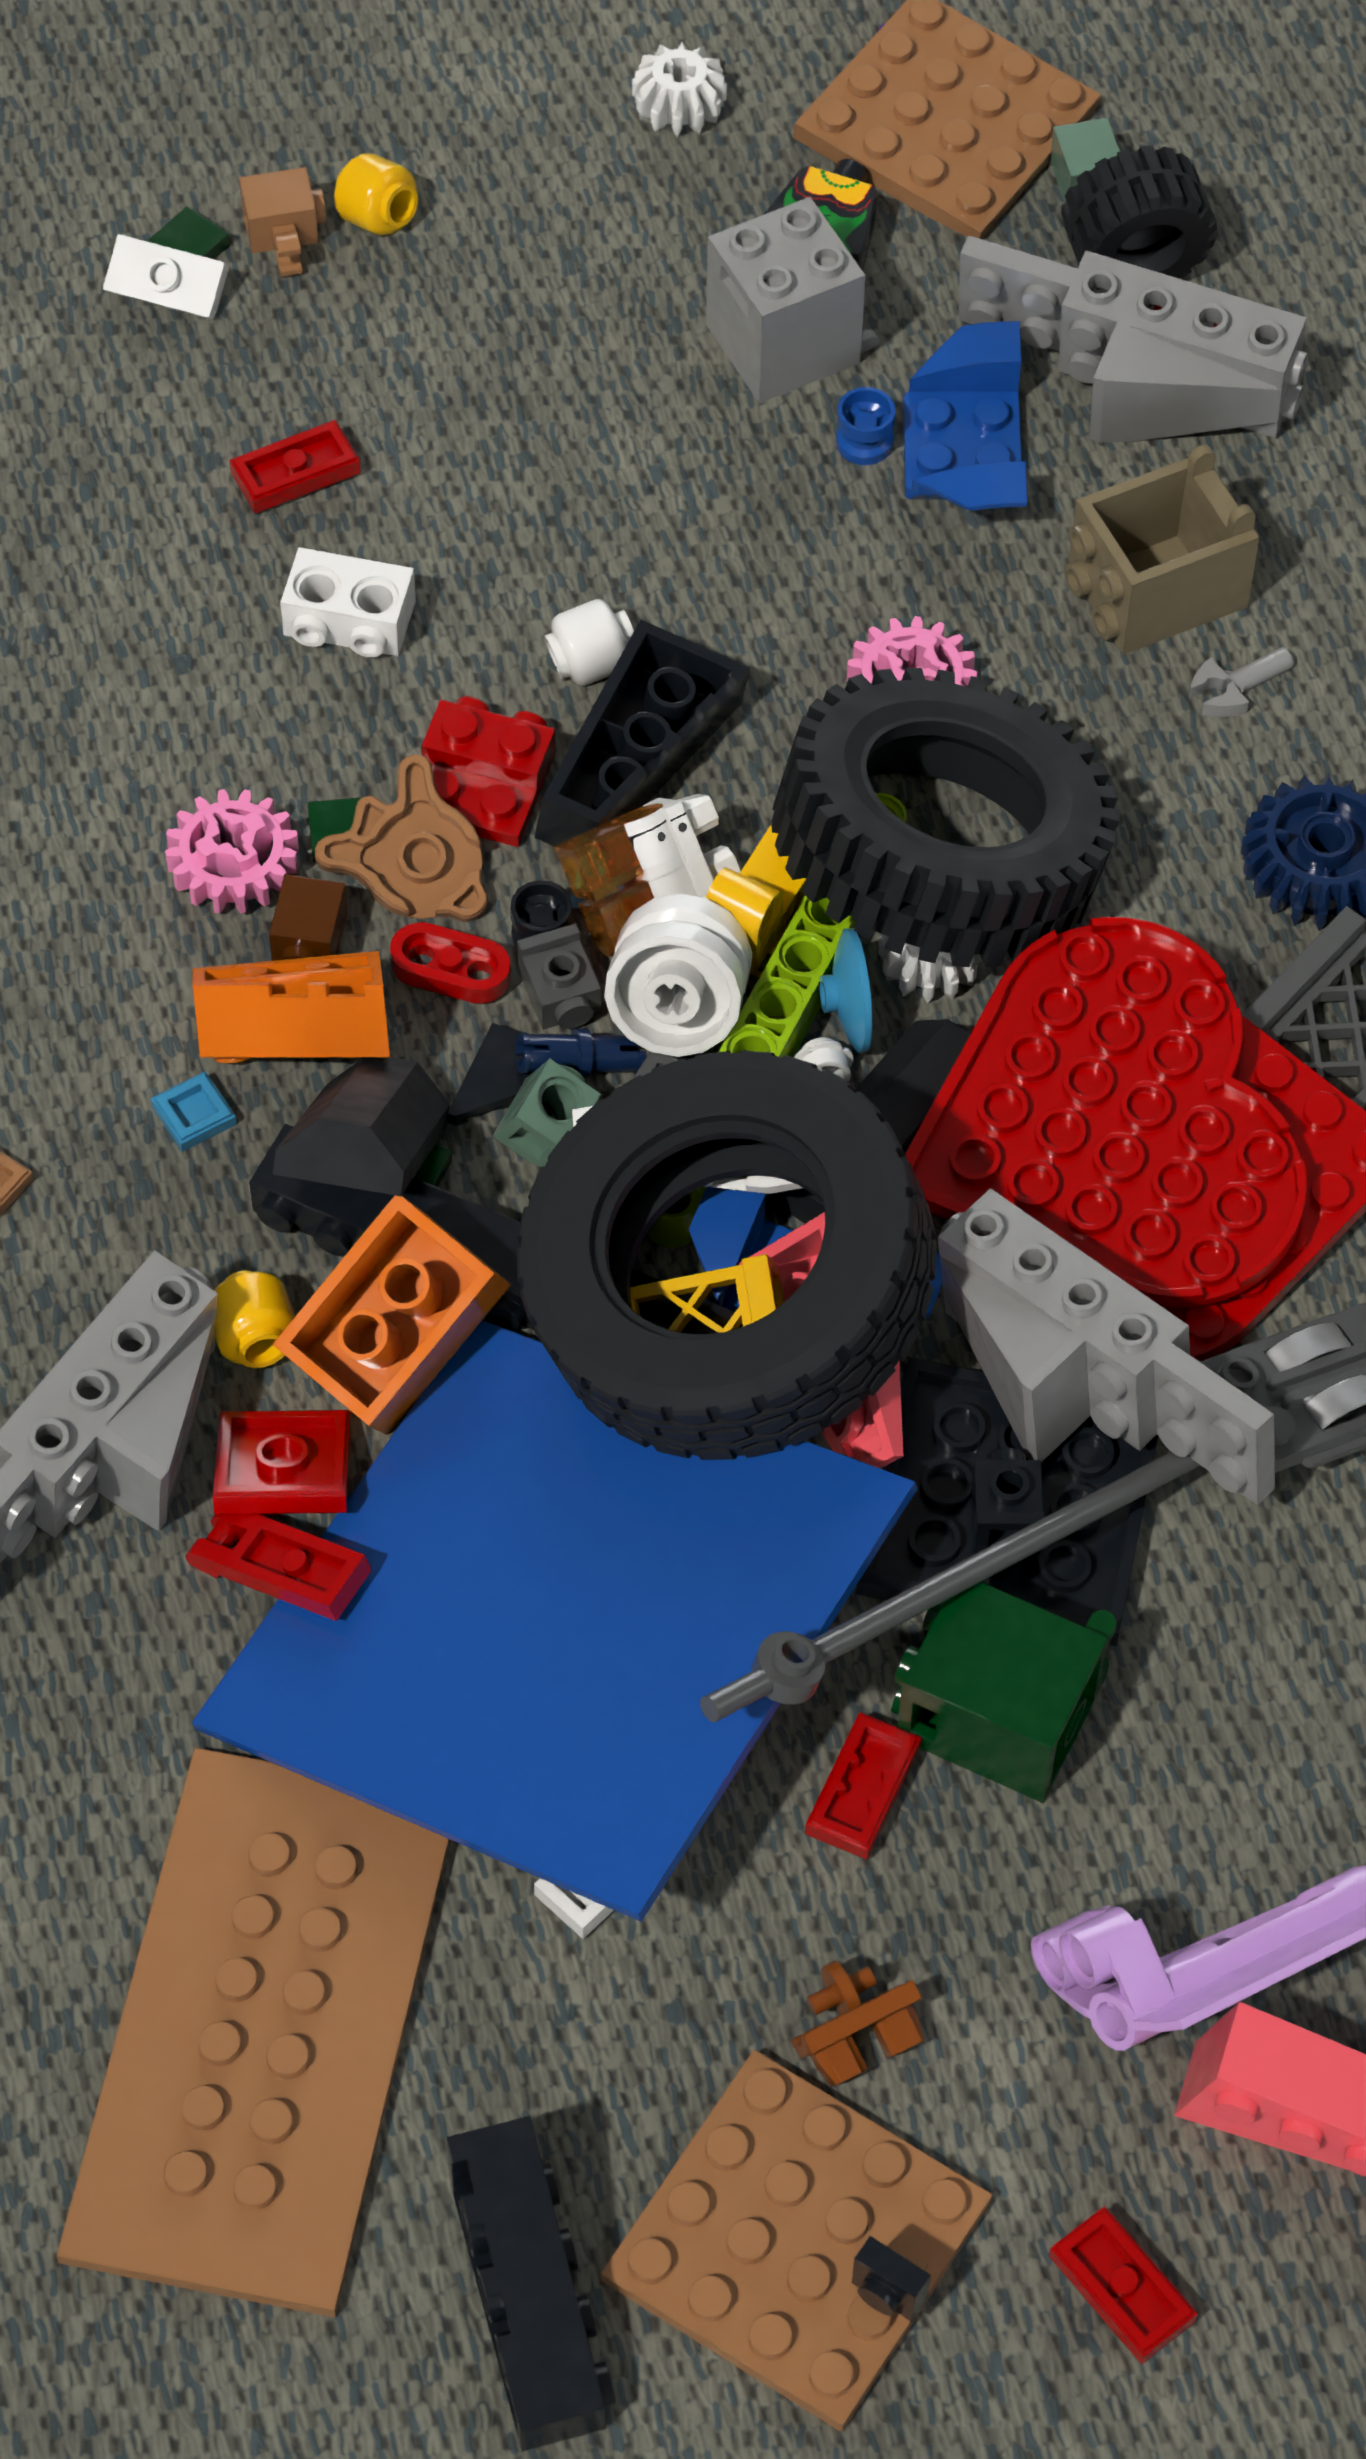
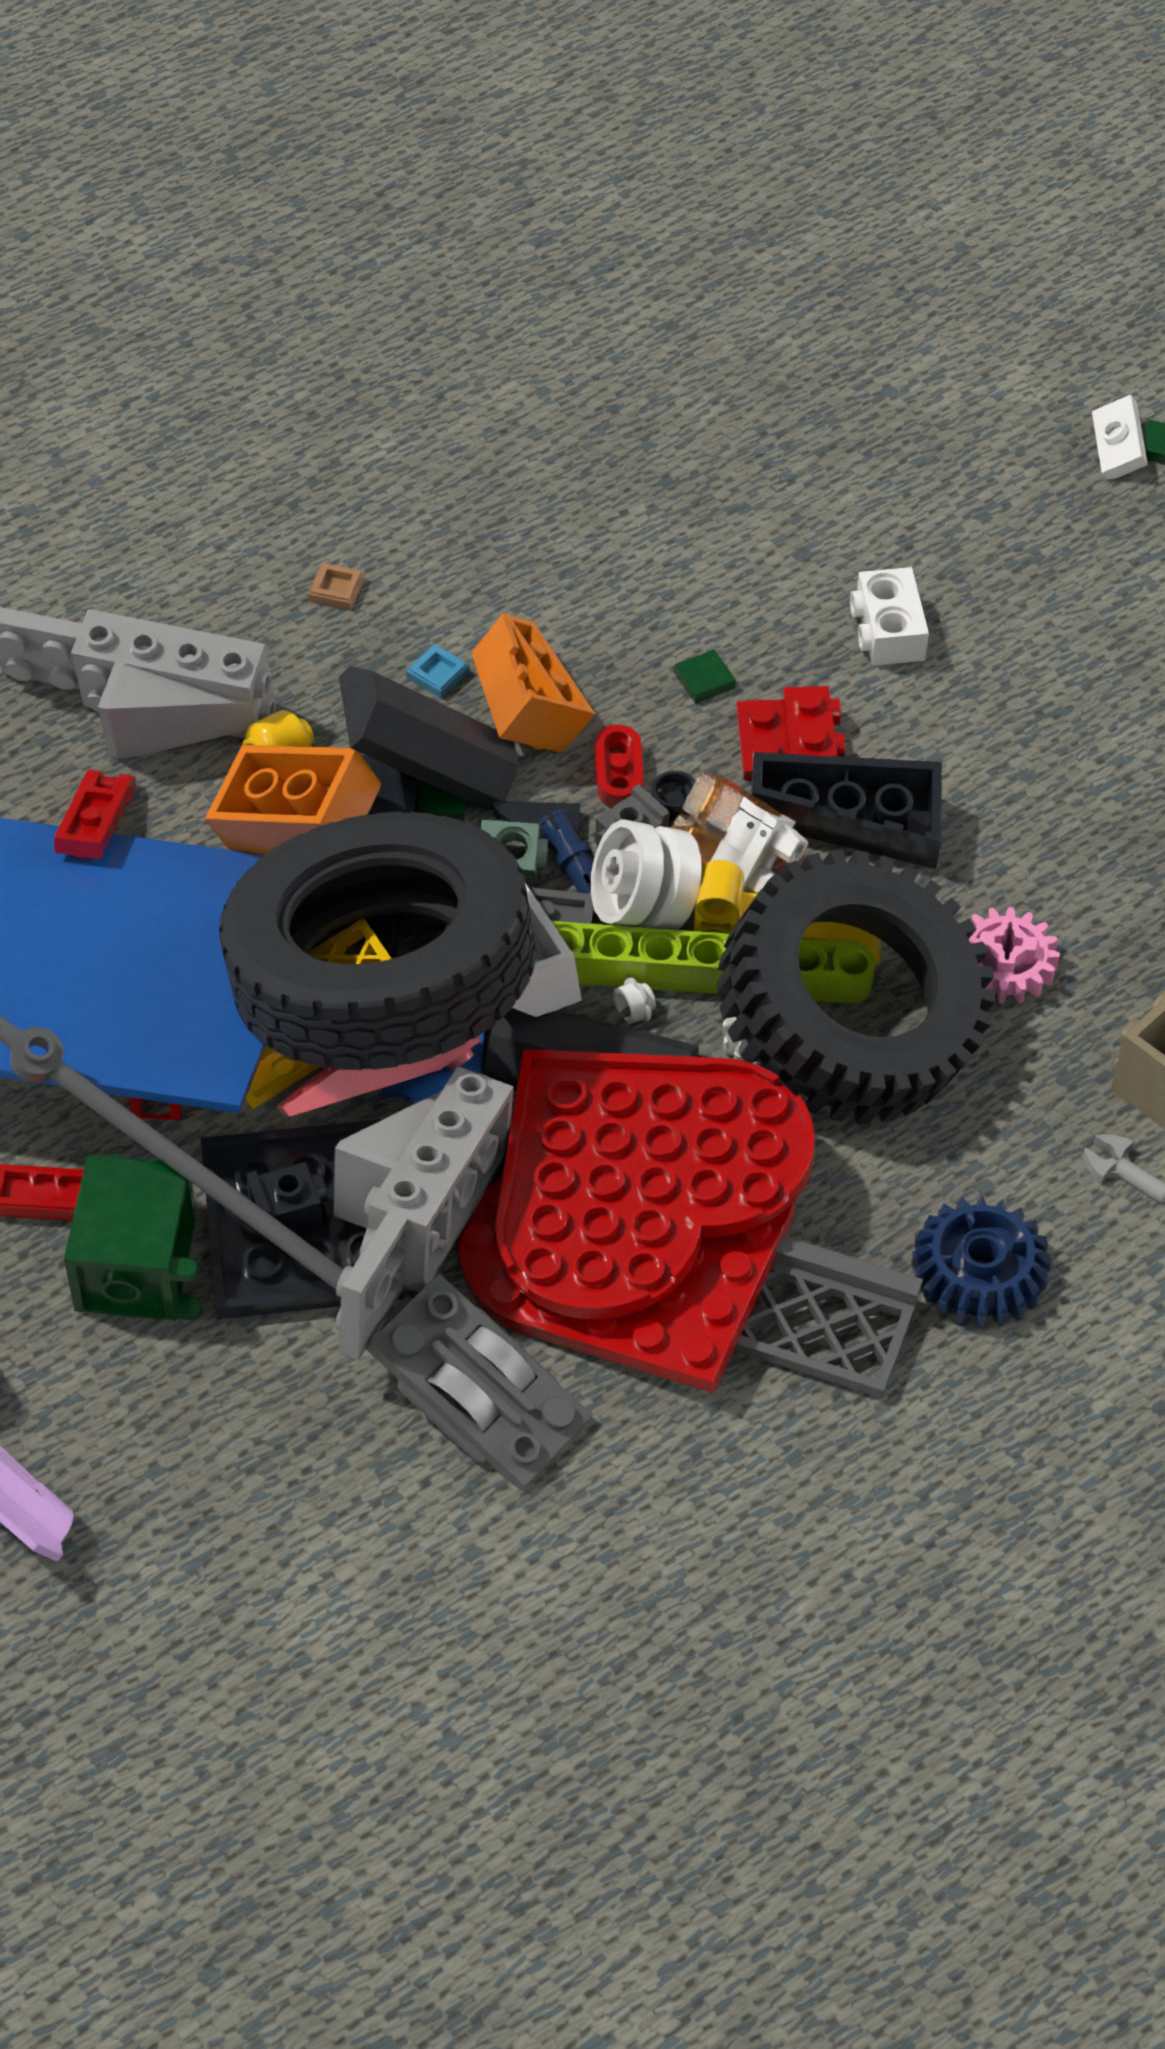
camera: 70 degrees right, 5 degrees down
bright pink gear [165,789,299,914] -> none
red plate [213,1410,351,1514] -> none
red plate [229,420,361,514] -> none
reddish brown brick [269,874,348,961] -> none
medium nougat tile [315,755,487,922] -> none
white head [544,599,634,686] -> none
dark azure dish [819,928,872,1053] -> none

